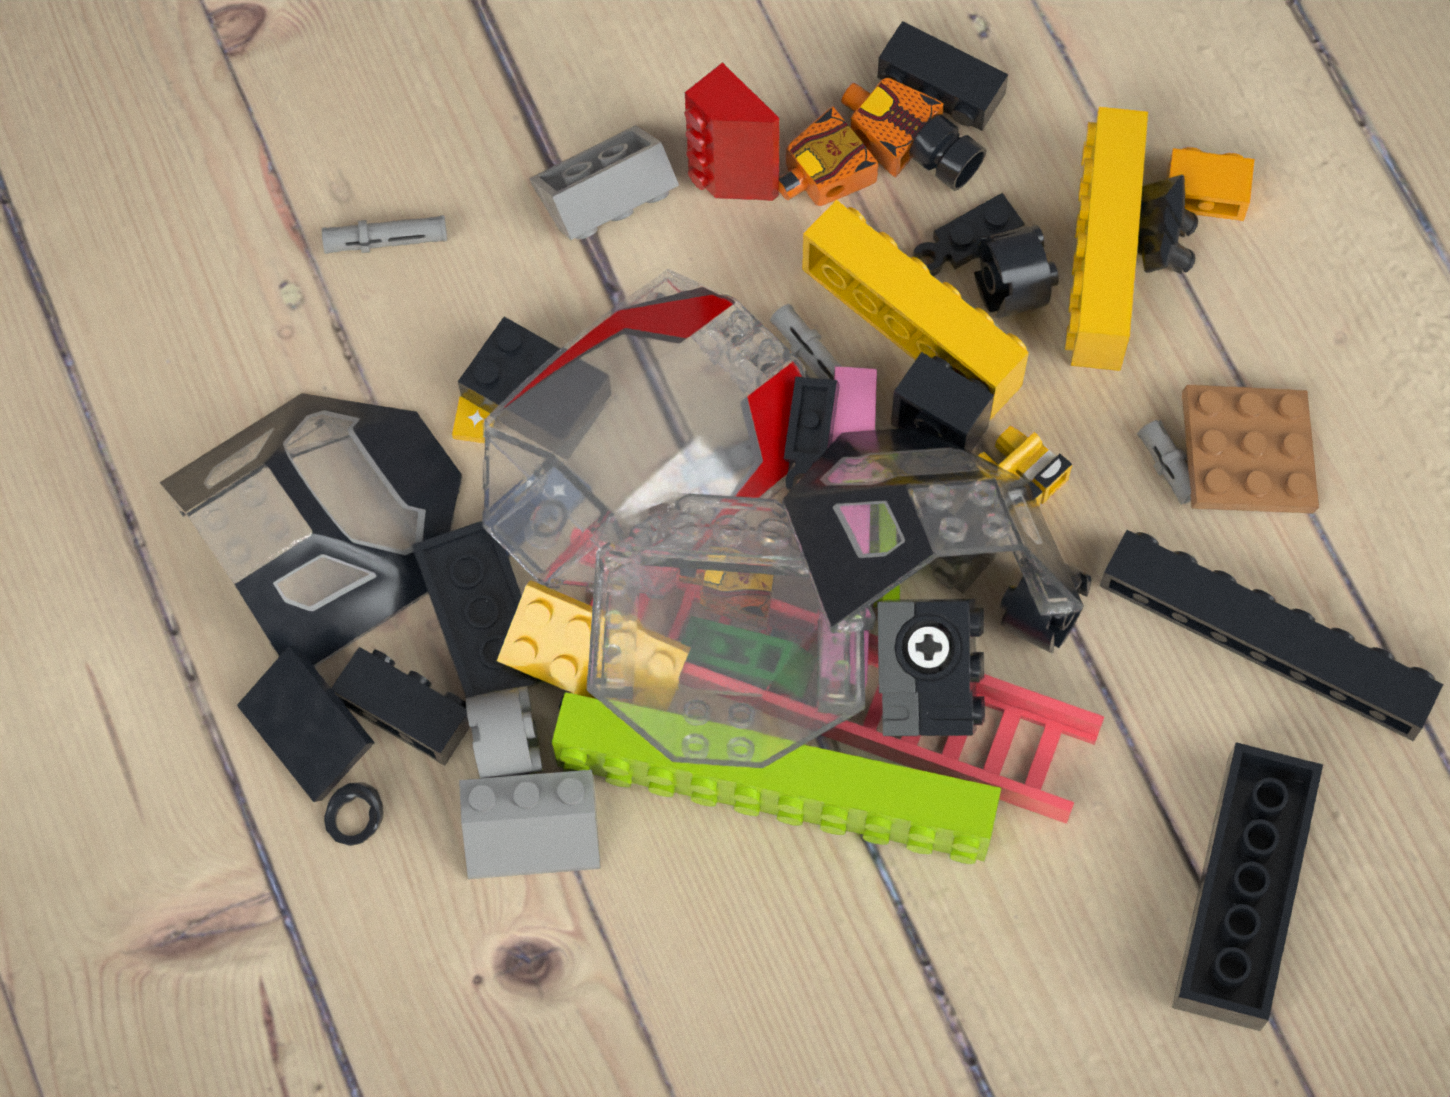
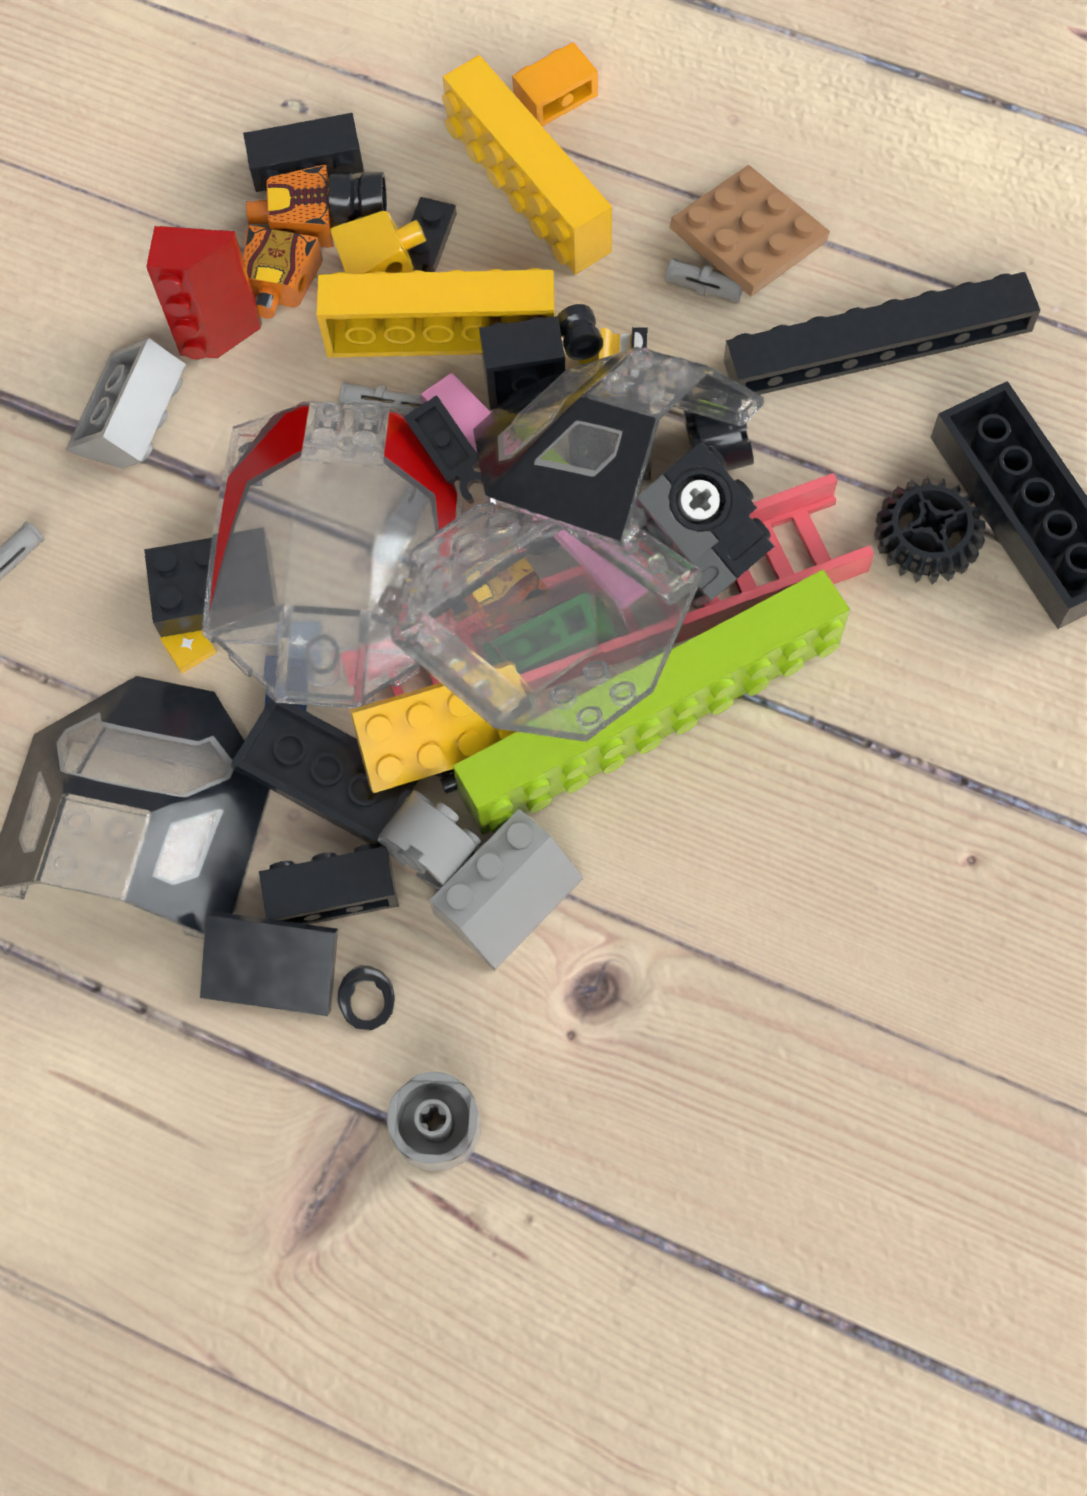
camera: 40 degrees left, 0 degrees up
black brick [972,225,1059,319] -> none
black connector [1138,174,1198,274] -> none
none -> yellow torso [330,211,426,274]
none -> light grey brick [387,1072,481,1171]
none -> black wheel [557,304,603,360]
none -> black gear [874,476,986,585]

